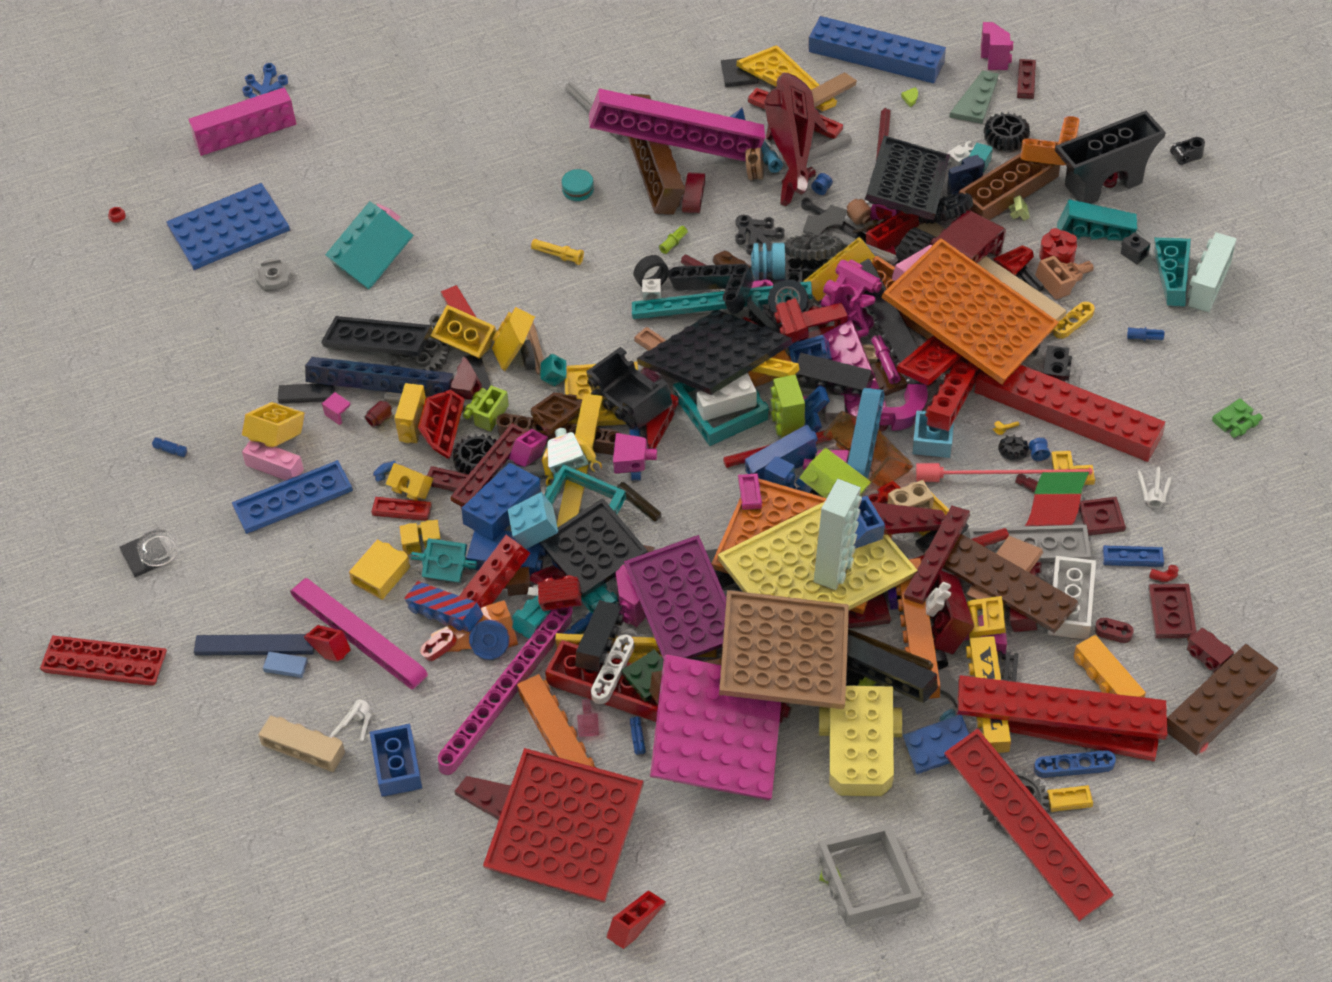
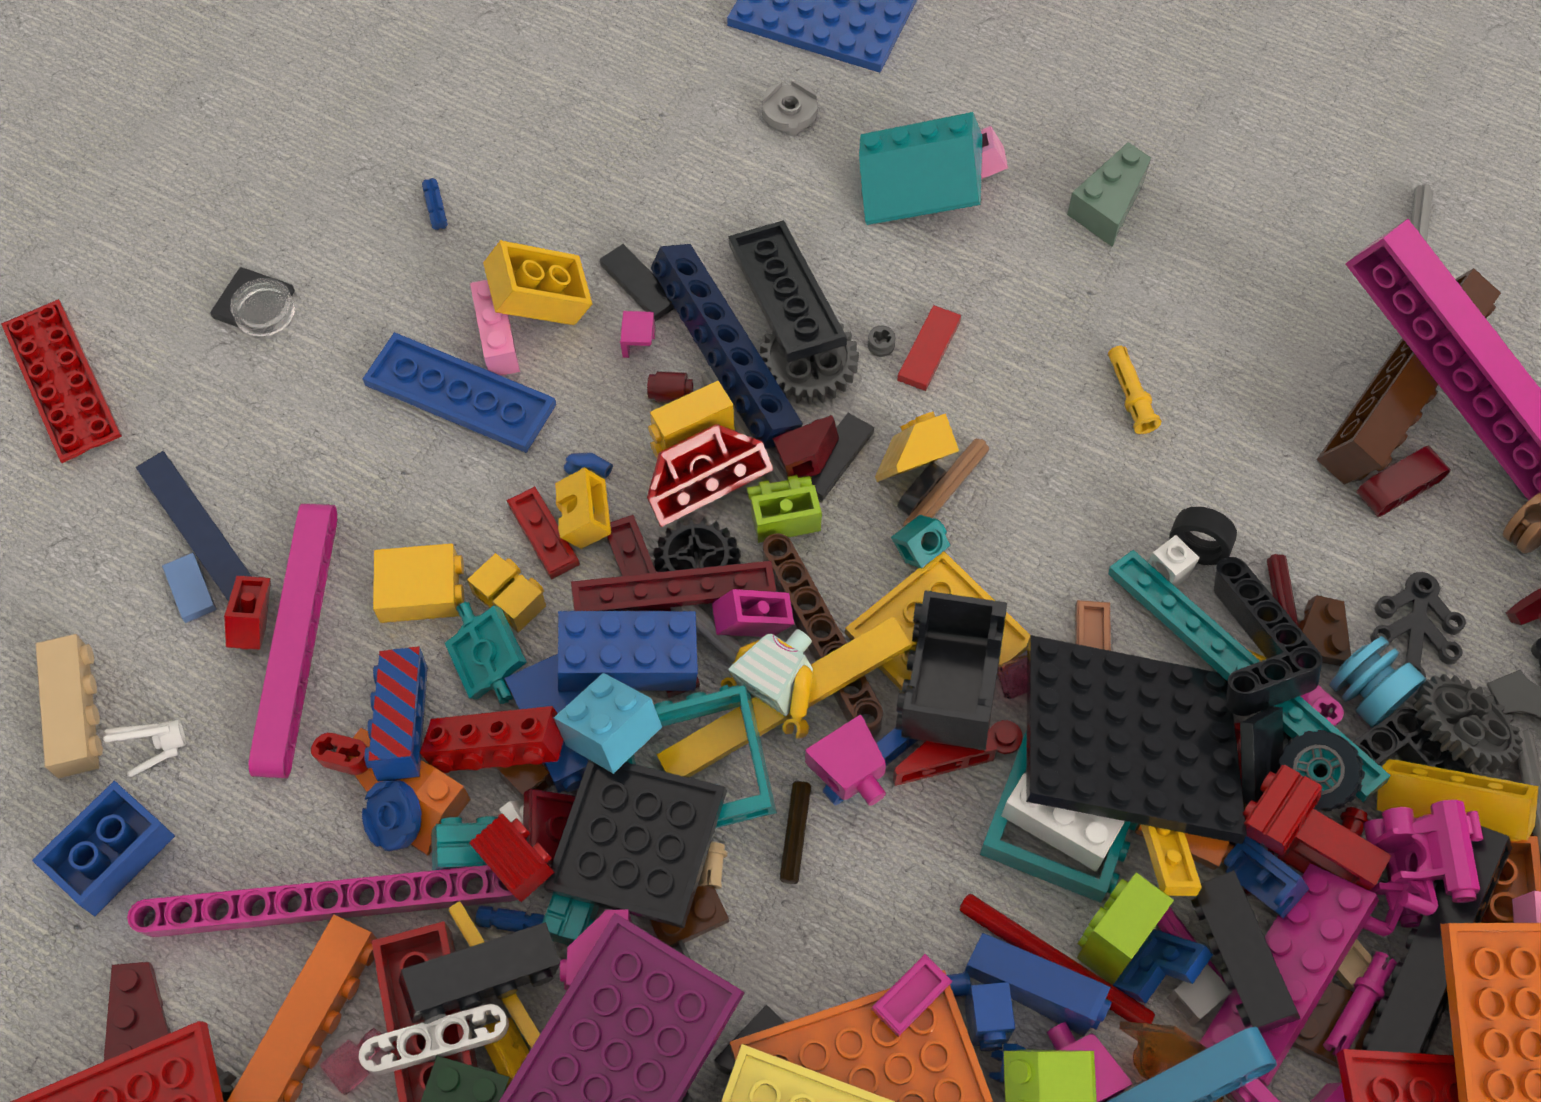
camera: 50 degrees right, 10 degrees up
yellow slope [430,305,497,358] -> none
reddish brown wing [531,392,582,435] -> none
teal head [561,169,594,201] -> none
lime axle [659,225,688,254] -> none
none -> sand green wedge [1067,142,1151,247]

